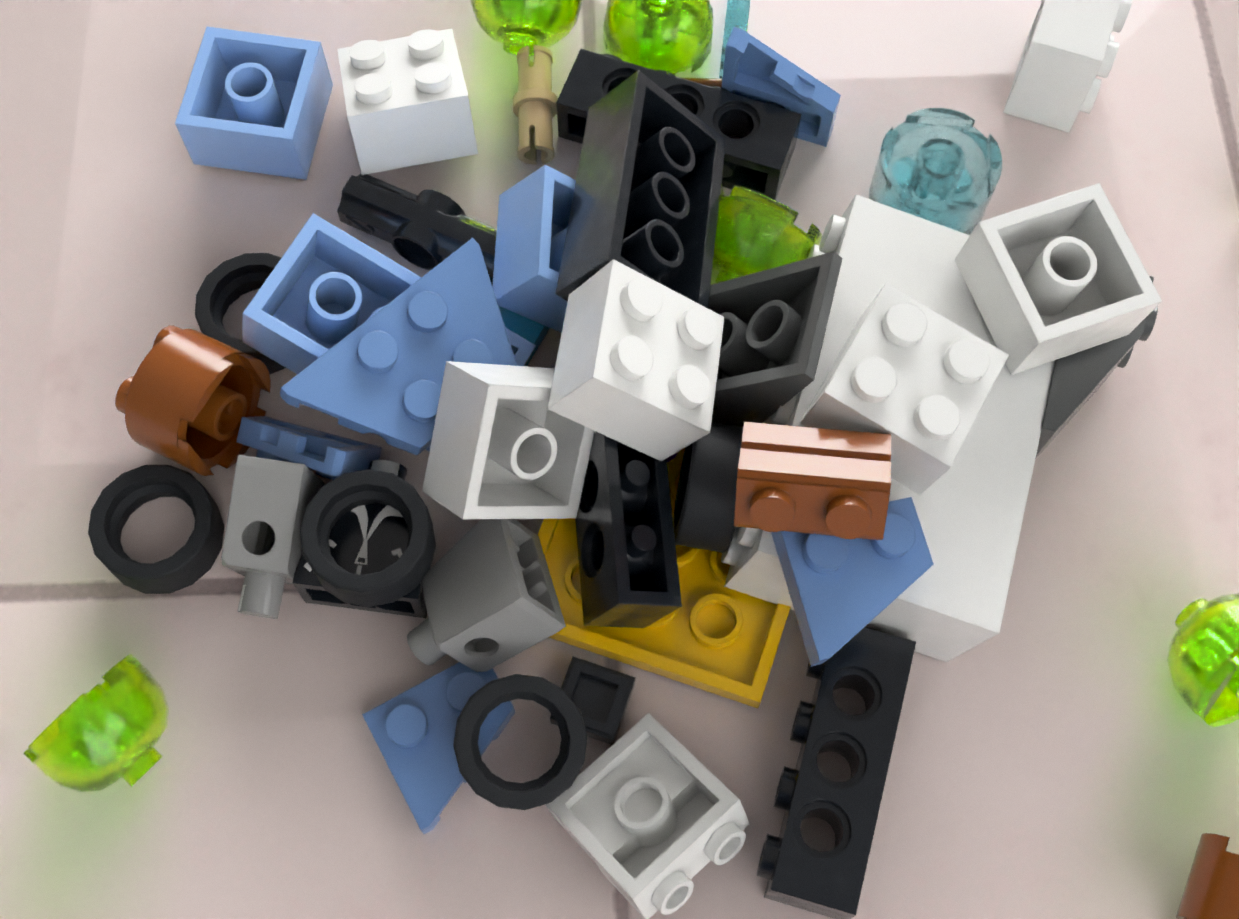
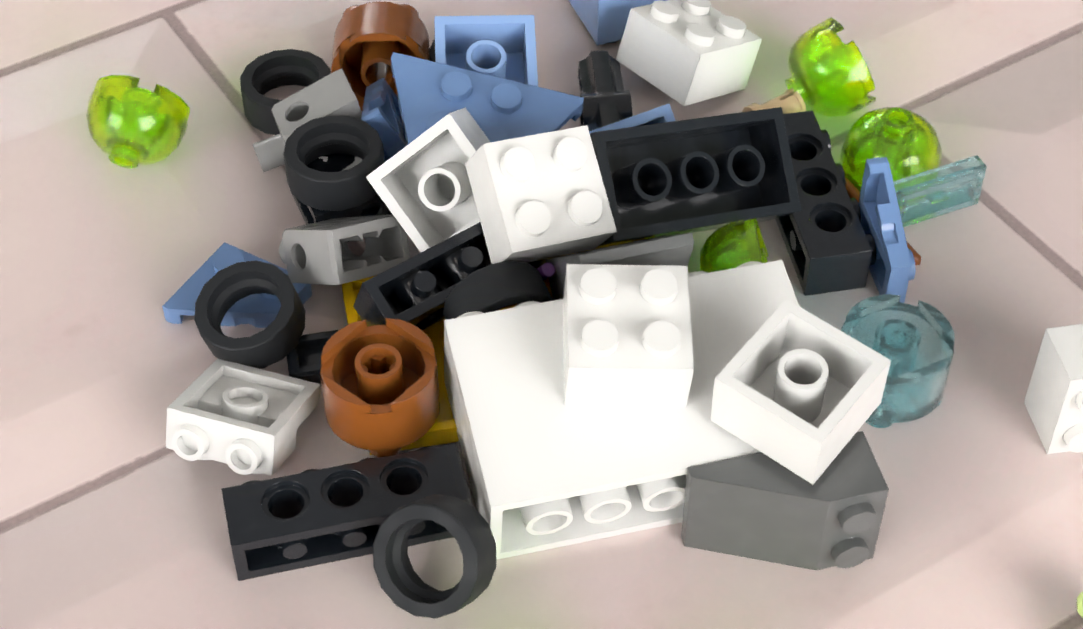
camera: 60 degrees right, 20 degrees down
dark orange brick [734,422,891,540] -> none
medium blue wing [771,497,934,667] -> none
none -> dark orange brick [320,318,440,458]
none -> black tyre [373,494,496,618]

